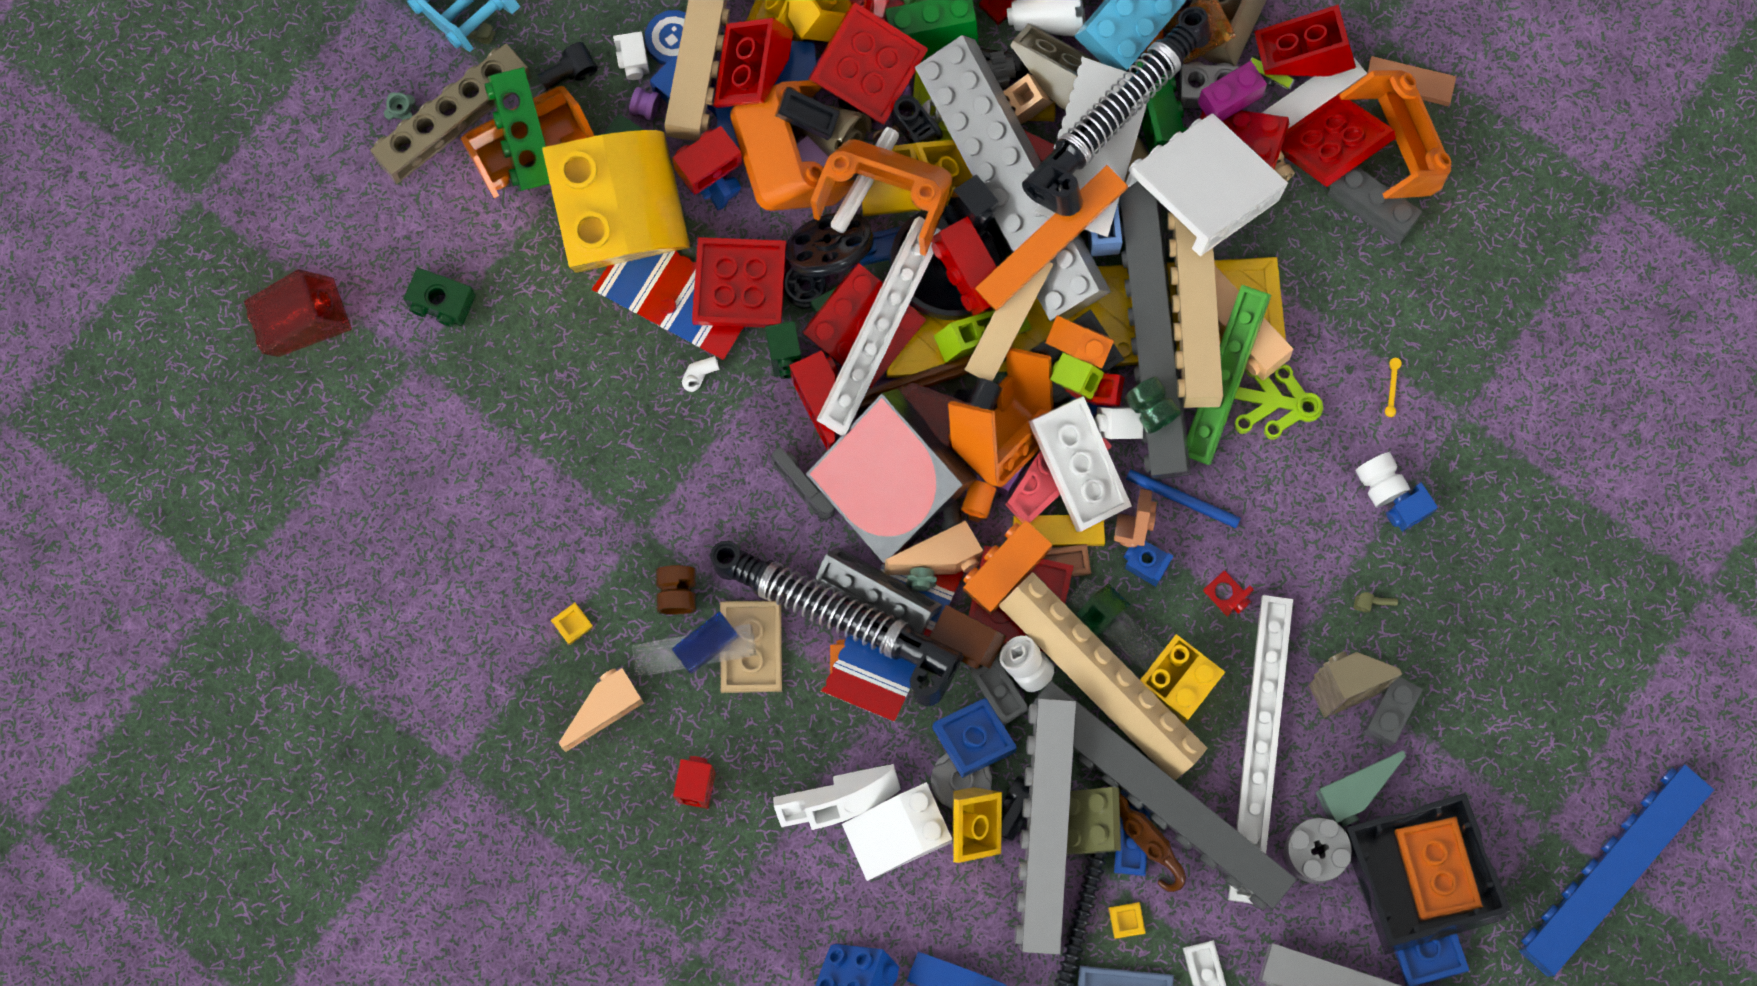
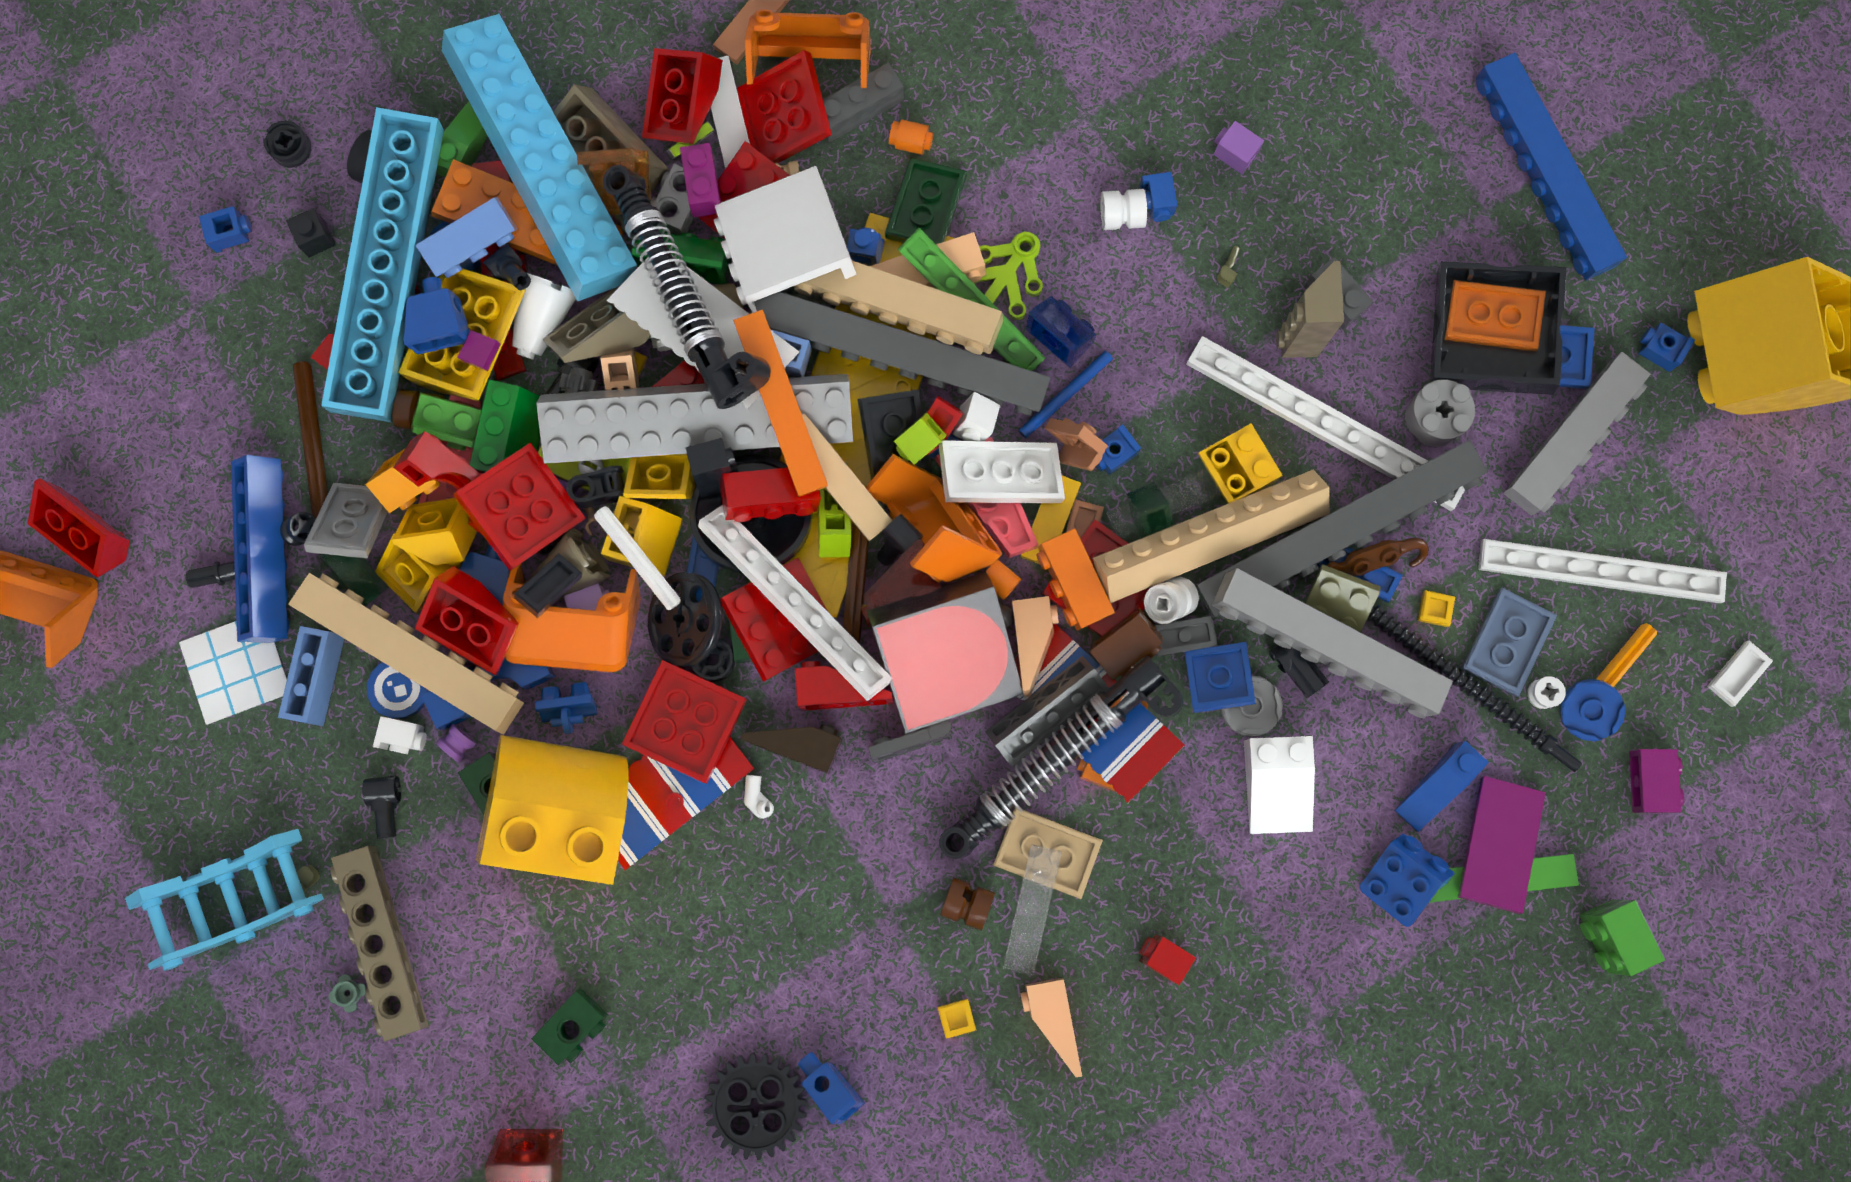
camera: 70 degrees left, 5 degrees up
orange windscreen [461,86,594,198] -> none
green brick [484,67,550,191] -> none
red brick [672,126,742,196] -> none
clear blue tile [672,611,740,674] -> none
dark green brick [765,321,802,379] -> none
white slope [773,764,901,830] -> none
orange windscreen [810,139,953,256] -> none
sand green plate [906,567,937,591] -> none
yellow slope [952,787,1002,863] -> none
orange slope [1045,315,1114,368] -> none
clear green wheel [1125,376,1181,434] -> none
red bracket [1203,571,1254,617] -> none
sand green slope [1315,751,1406,828] -> none
yellow hinge [1385,358,1402,417] -> none
none -> black gear [704,1052,808,1160]
none -> dark brown slope [740,724,842,774]
none -> blue torso [798,1052,865,1125]
none -> blue brick [847,227,885,266]
none -> dark green tile [885,157,967,244]
none -> orange brick [889,119,933,155]
none -> clear blue slope [1026,296,1096,368]
none -> medium lavender brick [1214,121,1264,175]

